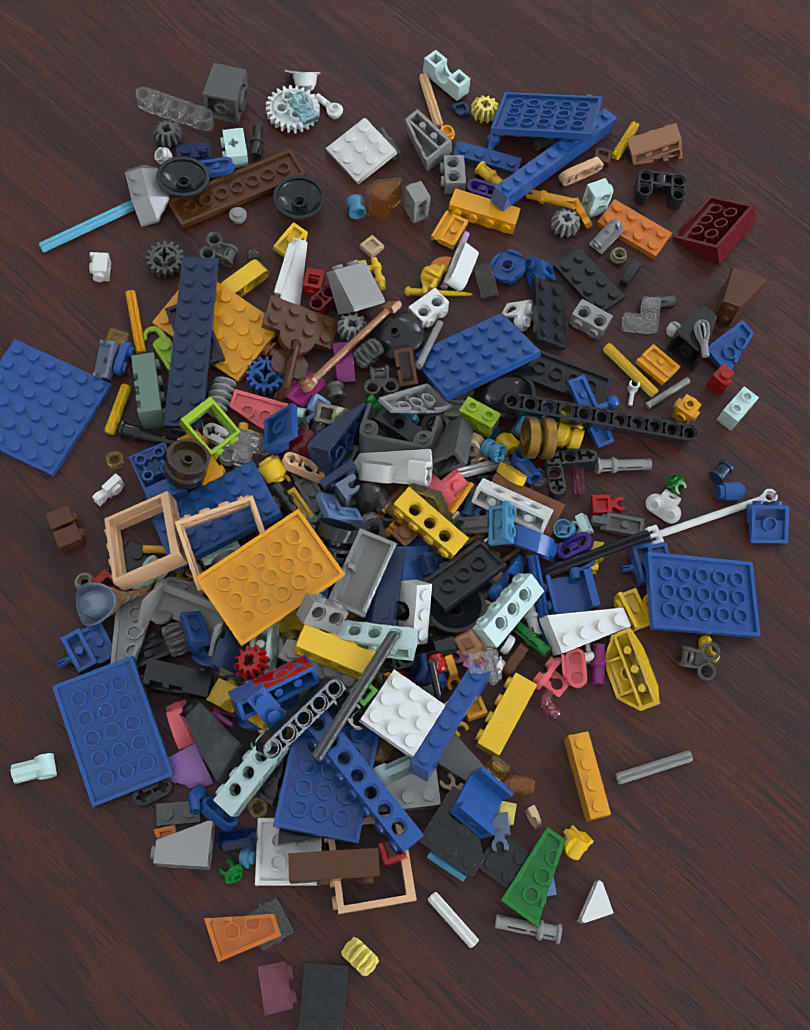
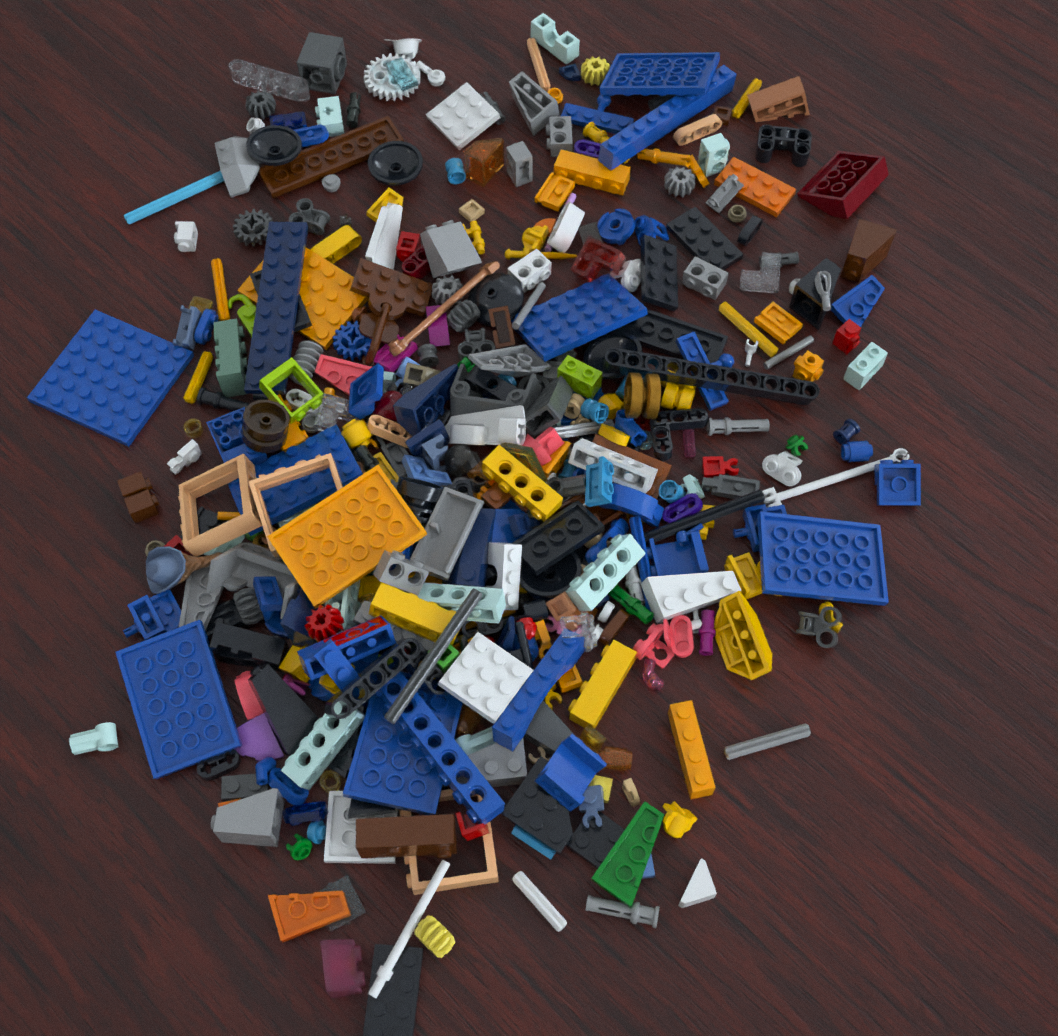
camera: 10 degrees right, 5 degrees down
none -> white bar [368,860,450,998]
none -> clear red brick [570,236,626,282]

